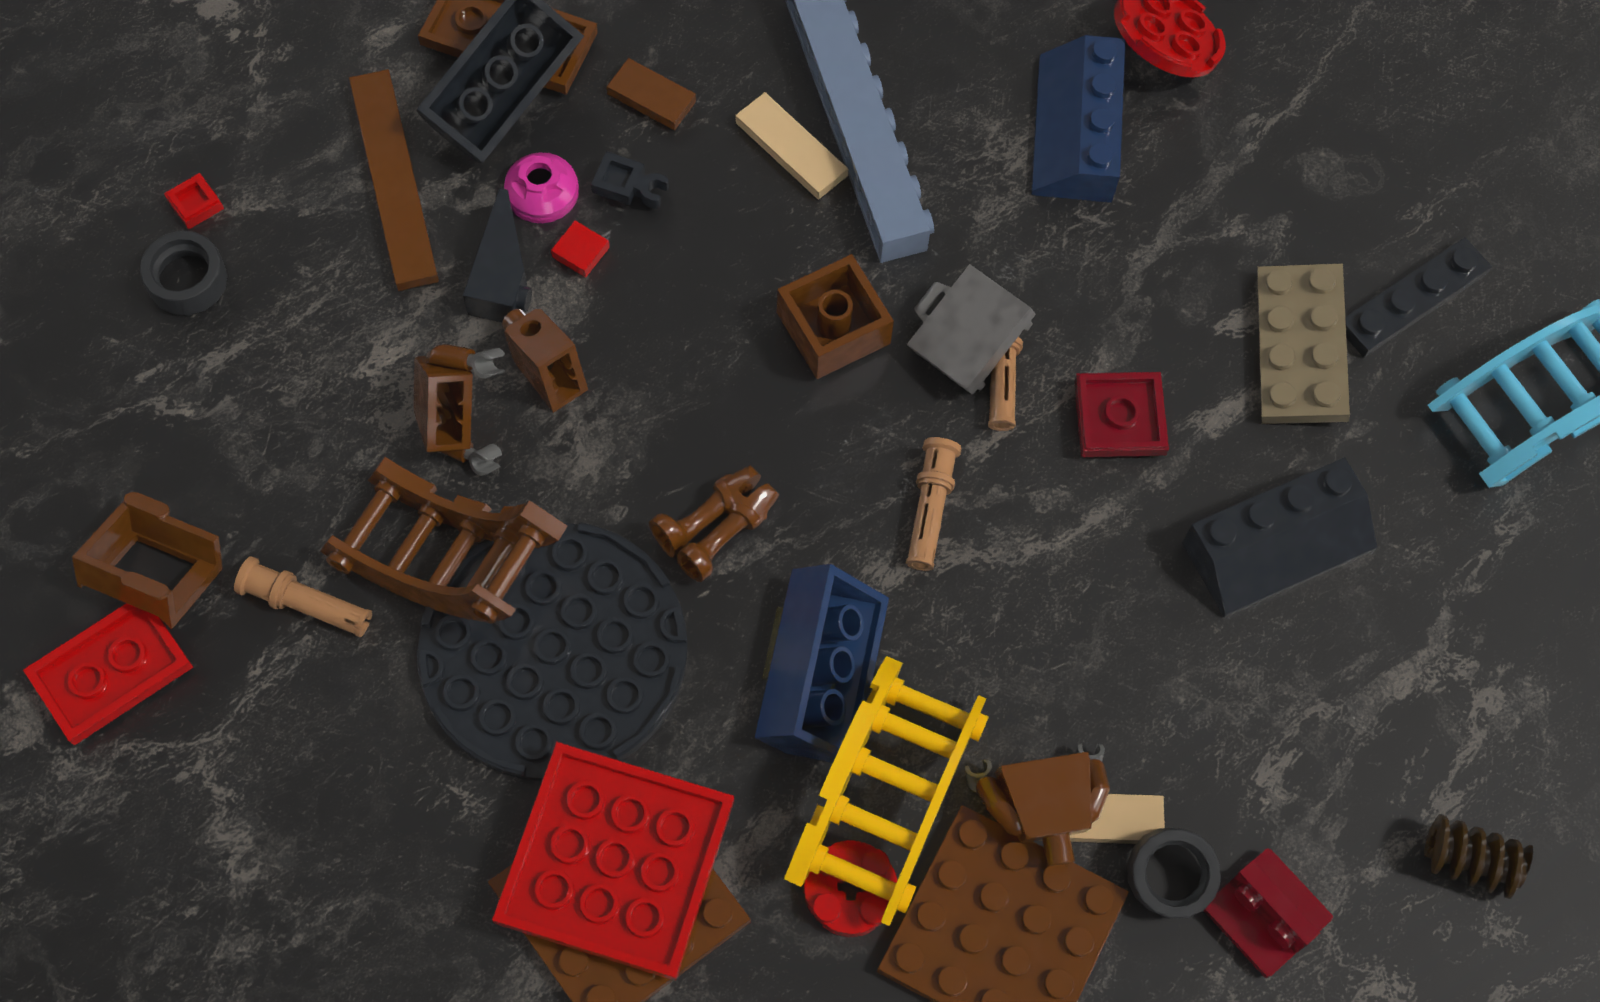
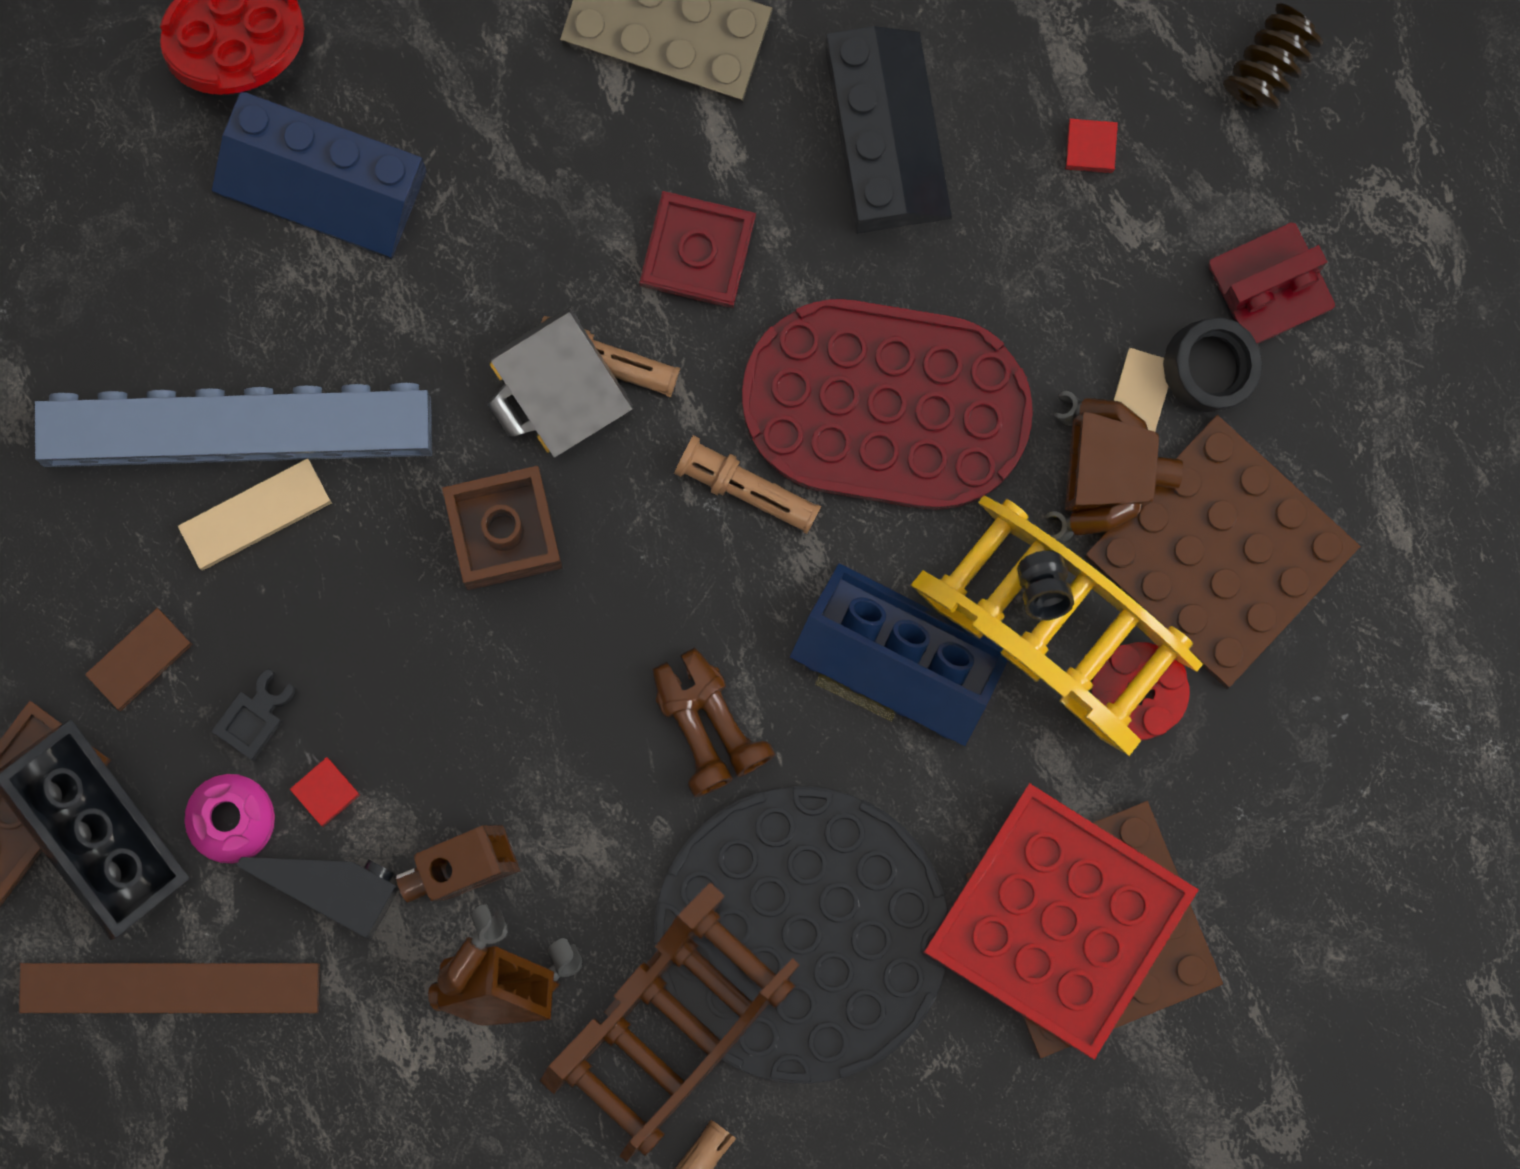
camera: 75 degrees left, 15 degrees up
none -> dark red plate [742,299,1033,510]
none -> black wheel [1017,551,1074,621]
none -> red tile [1065,119,1118,173]

